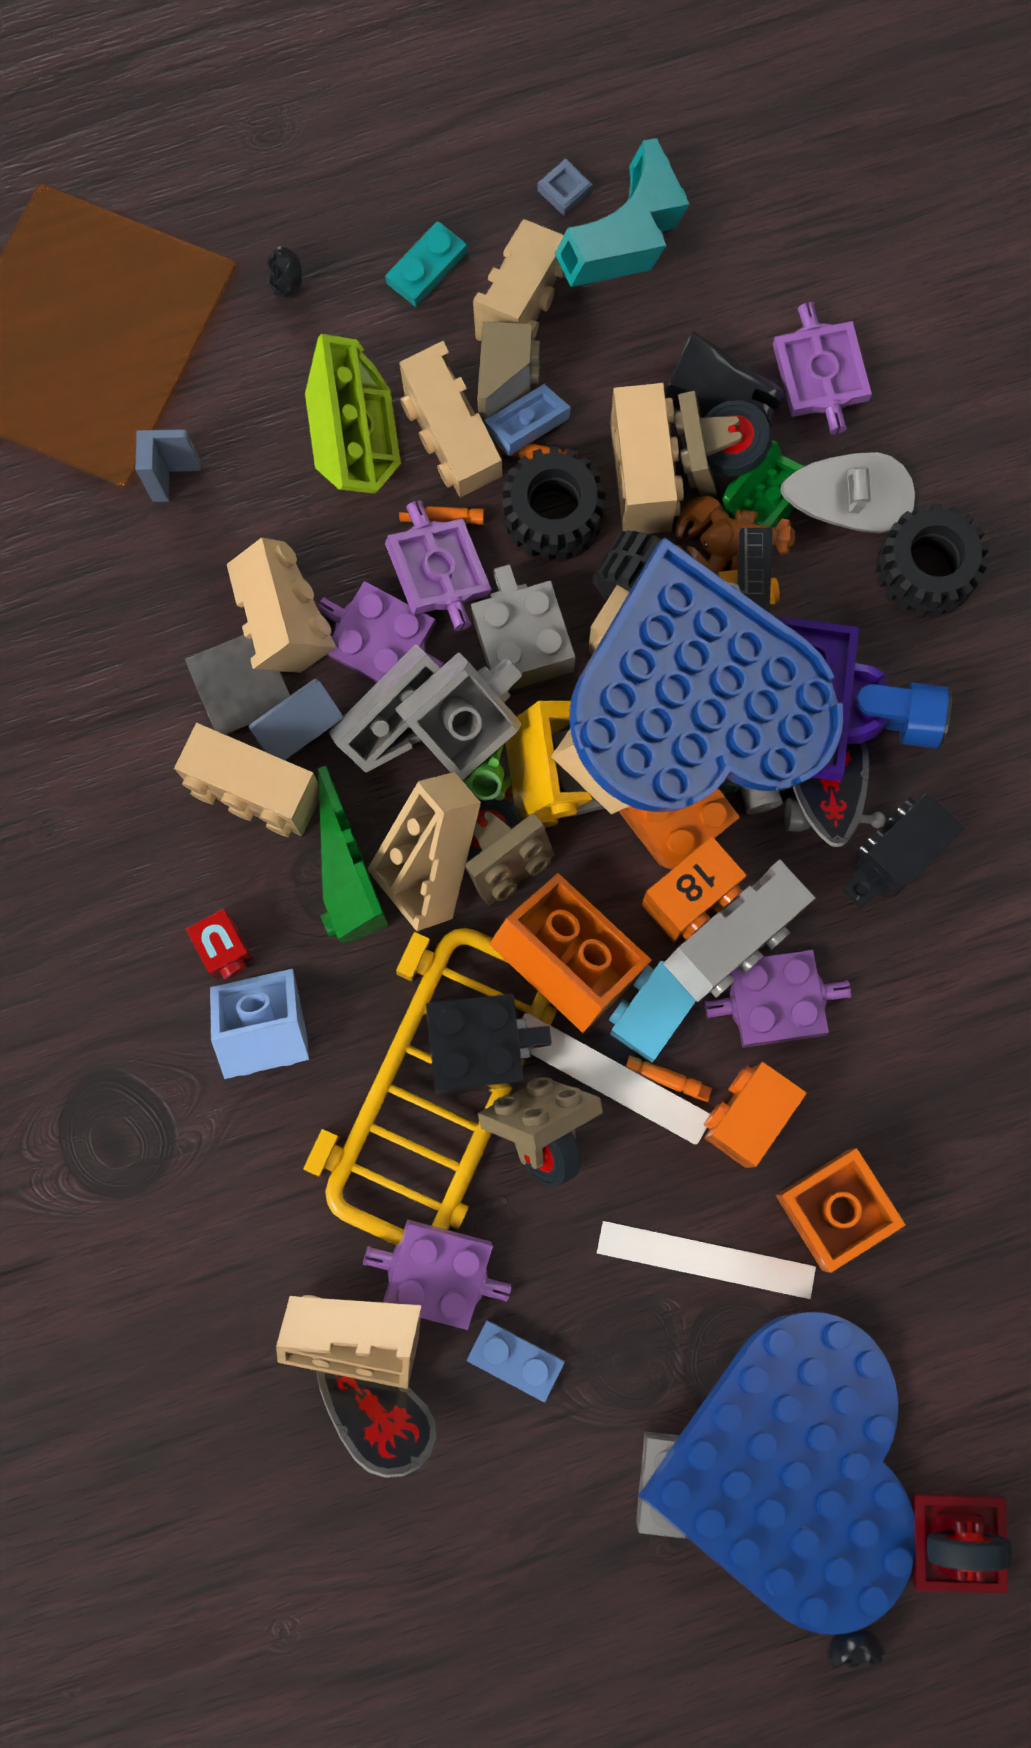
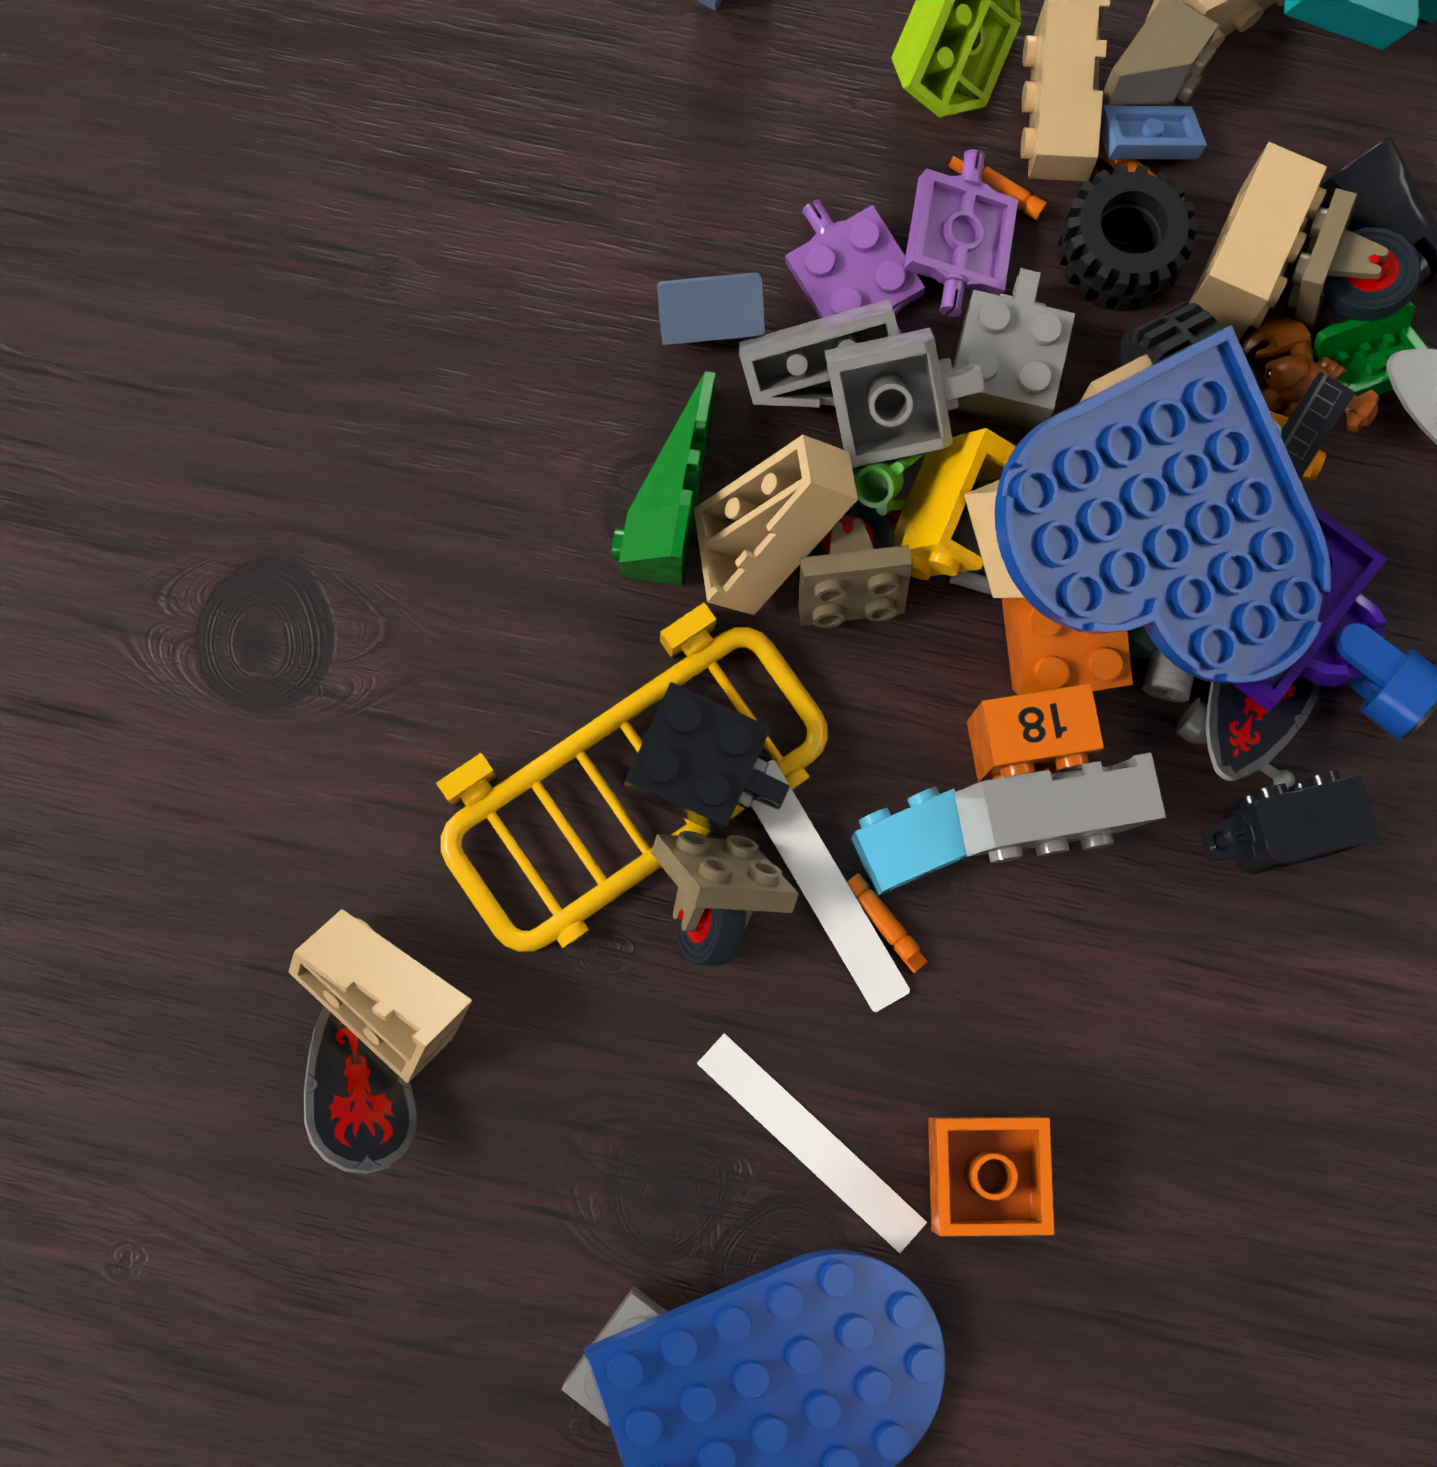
camera: 25 degrees right, 0 degrees up
tan brick [174,723,319,837] -> none
flat silver slope [185,635,290,735] -> none
red brick [186,909,254,980] -> none
light blue slope [210,969,309,1079] -> none
tan wedge [226,538,337,673] -> none
medium lavender plate [363,1219,511,1330] -> none
medium blue plate [466,1320,565,1403] -> none
orange brick [489,873,652,1033] -> none
orange brick [703,1062,807,1168] -> none
medium lavender plate [704,950,851,1048] -> none

